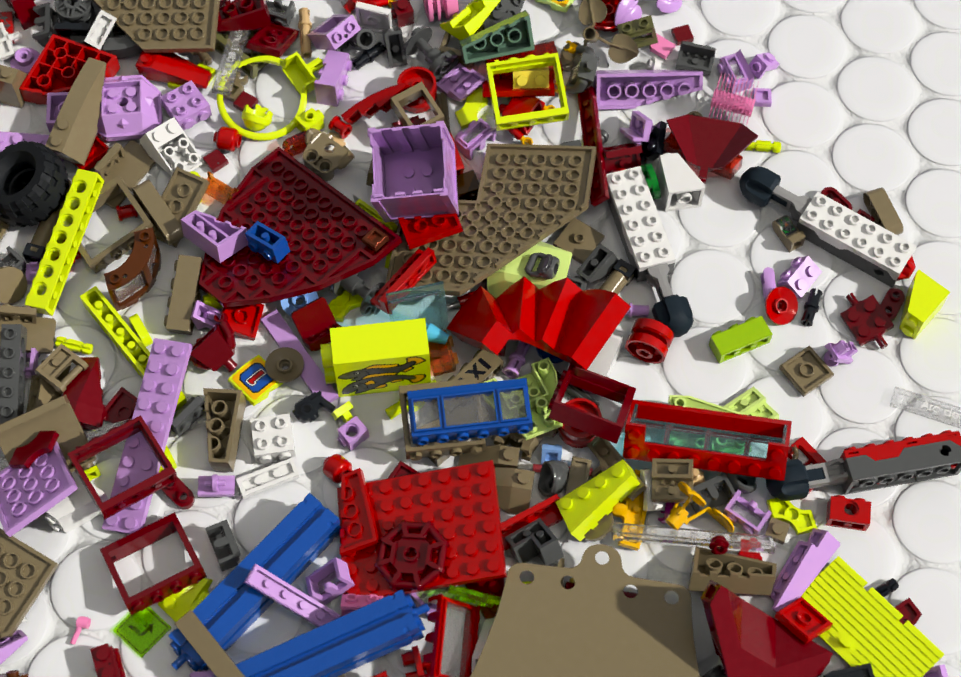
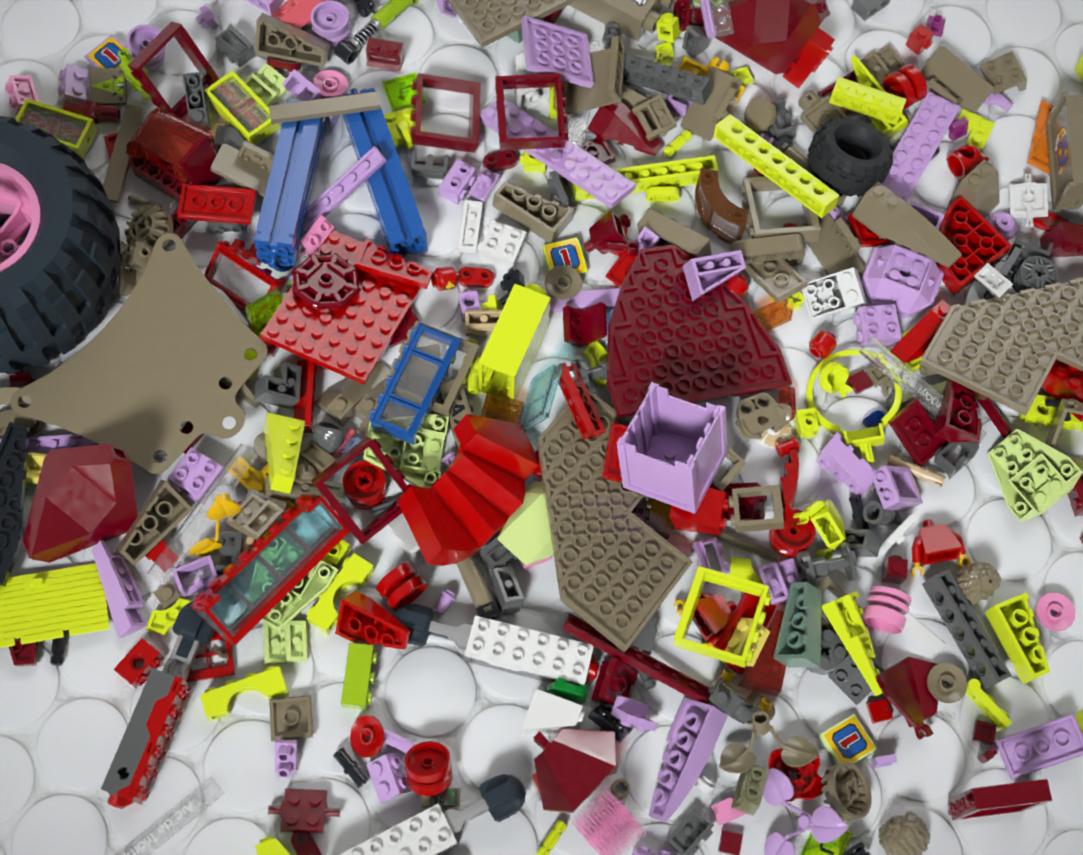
camera: 115 degrees right, 5 degrees up
dark red tile [8,431,59,468] -> none
bright pink hand [70,616,91,645] -> none
dark red tile [203,148,229,173] -> none
blue brick [245,221,290,264] -> none
lavender window [305,557,355,605] -> none
copper tile [361,227,389,252] -> none
medium azure cone [426,323,449,345] -> none
dark grey piece [524,253,560,280] -> none
dark tan plate [553,218,605,264] -> none
dark red plate [709,536,729,555] -> none
red tile [774,597,833,644] -> none
none -> lavender brick [168,447,226,504]
none -> neon yellow arch [200,666,289,722]
none -> neon yellow arch [307,553,375,635]
none -> red wedge [335,591,410,650]
none -> red wheel [404,741,453,796]
none -> lavender brick [439,159,477,205]
none -> red plate [458,267,494,288]
none -> tan brick [465,310,502,336]
none -> neon yellow torso [793,500,846,560]
none -> clear blue tile [862,410,885,432]

